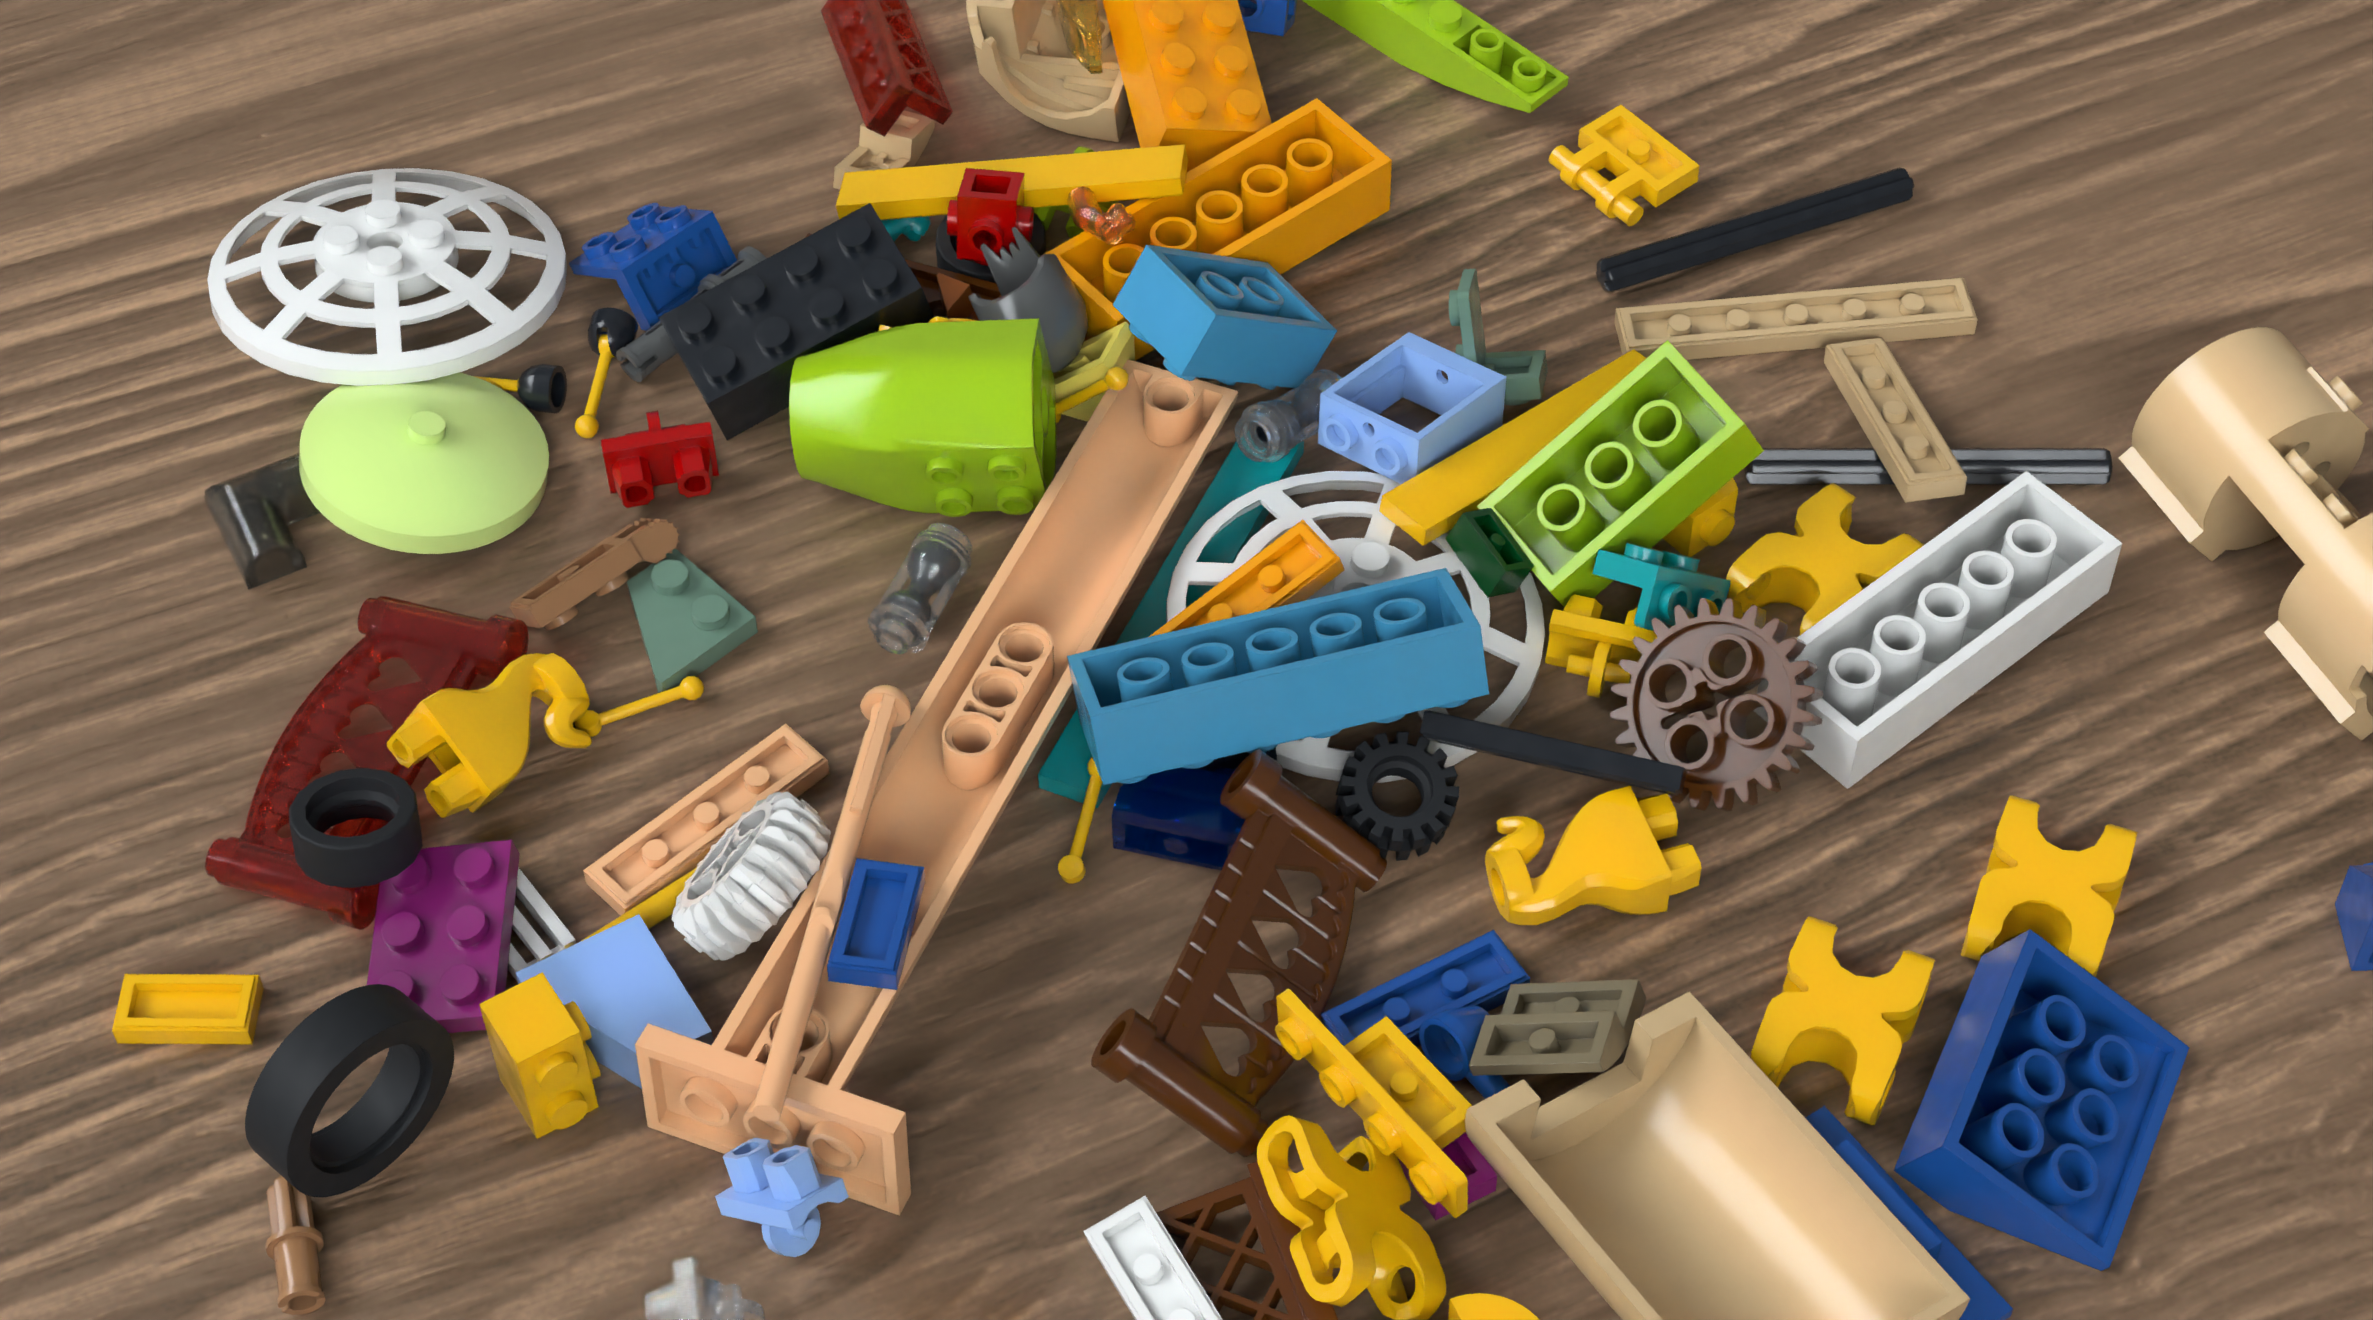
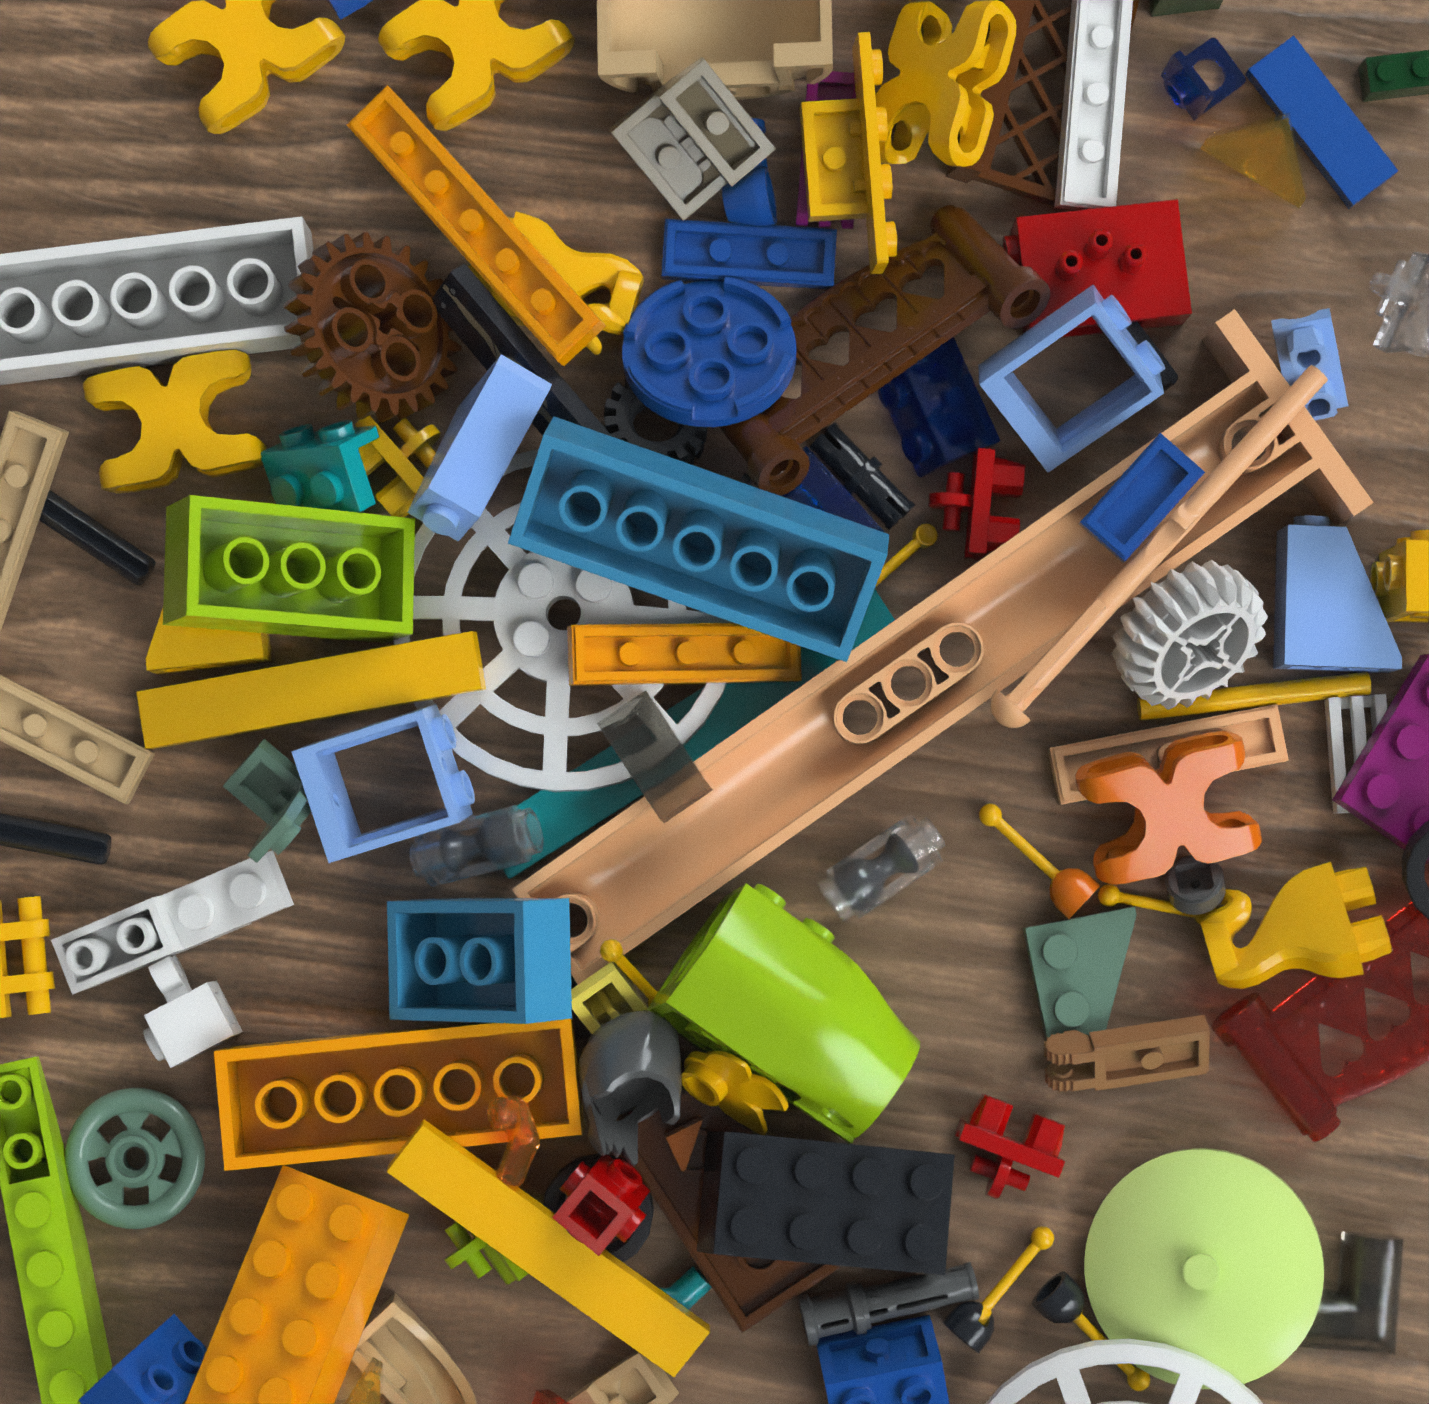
camera: 150 degrees left, 35 degrees up
dark green piece [1445,508,1534,598] -> none
none -> white slope [51,851,294,995]
none -> sand green plate [65,1088,205,1229]
none -> white brick [143,955,243,1068]
none -> light orange tile [347,85,606,366]
none -> light blue slope [407,354,552,541]
none -> clear smoke tile [597,690,713,823]
none -> blue tile [622,276,797,427]
none -> black pin [809,422,915,530]
none -> clear blue bracket [878,337,1001,478]
none -> red hips [928,448,1025,560]
none -> light blue window [978,285,1165,473]
none -> hinge [979,803,1101,919]
none -> red piece [1003,199,1192,392]
none -> orange piece [1075,731,1262,885]
none -> dark grey tile [1165,855,1226,915]

